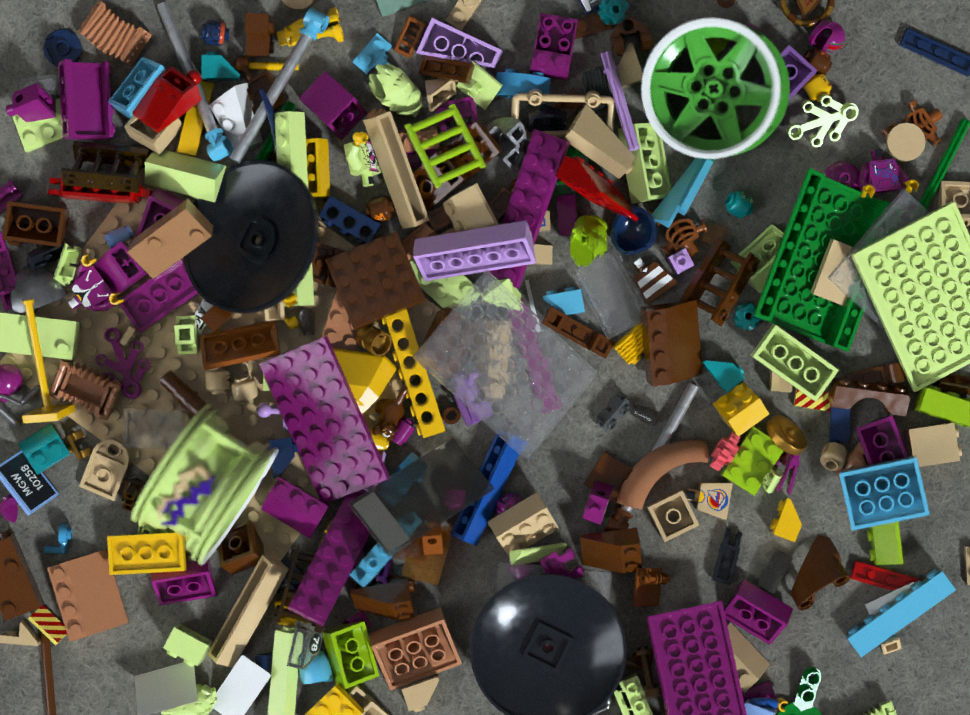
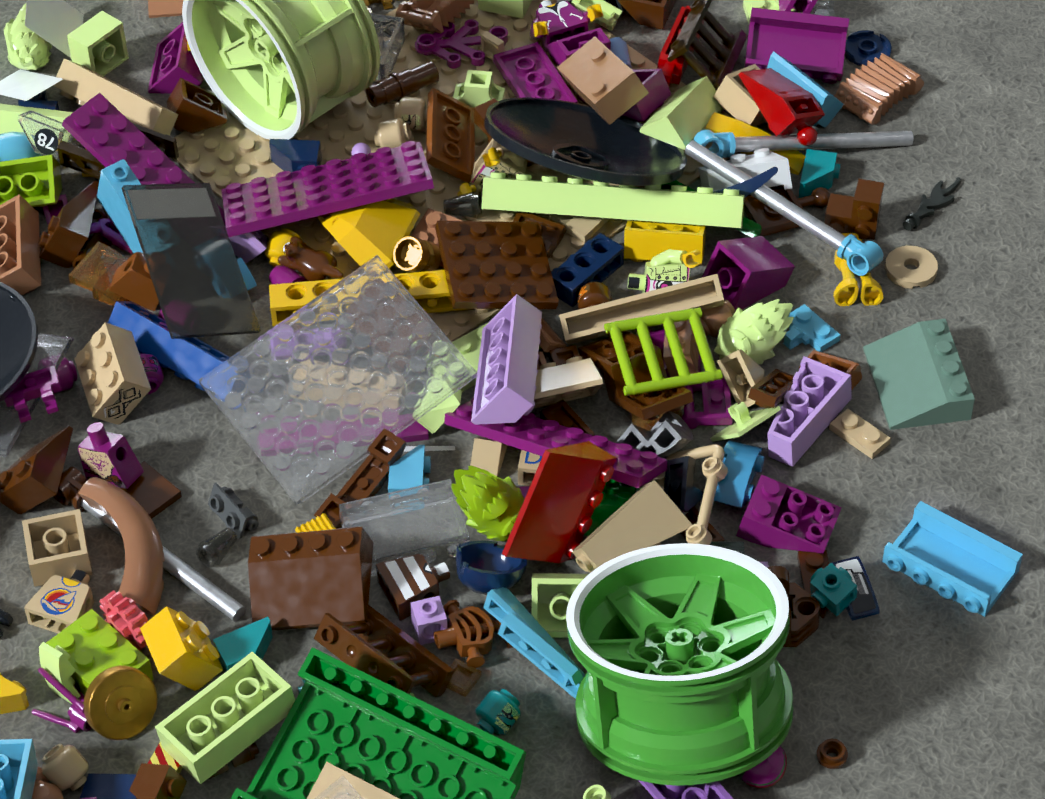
camera: 100 degrees right, 40 degrees down
dark blue head [201,20,229,46] -> none
yellow piece [249,62,299,70] -> none
magenta slope [261,476,330,538] -> none
yellowish green slope [509,543,567,566] -> none

